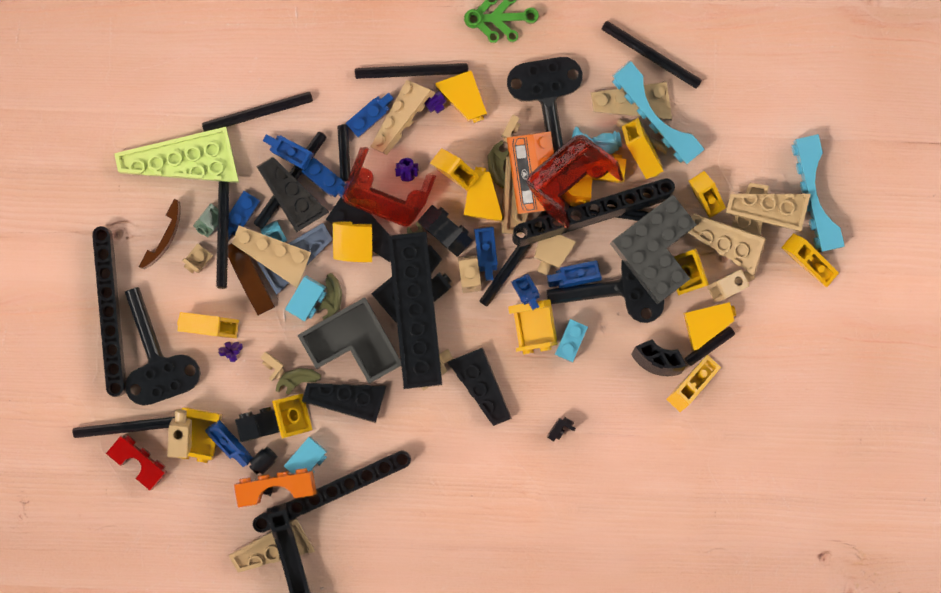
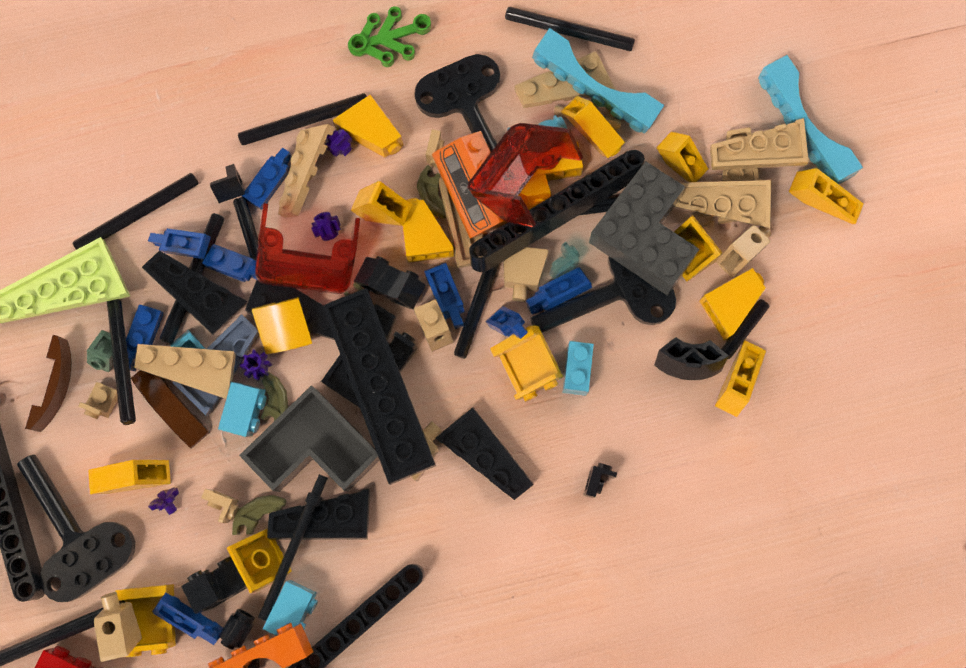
camera: 10 degrees left, 10 degrees down
none -> black panel [210,164,245,203]
none -> dark purple gear [240,349,272,381]
none -> black bar [258,474,328,621]
none -> clear light blue bracket [550,242,580,280]

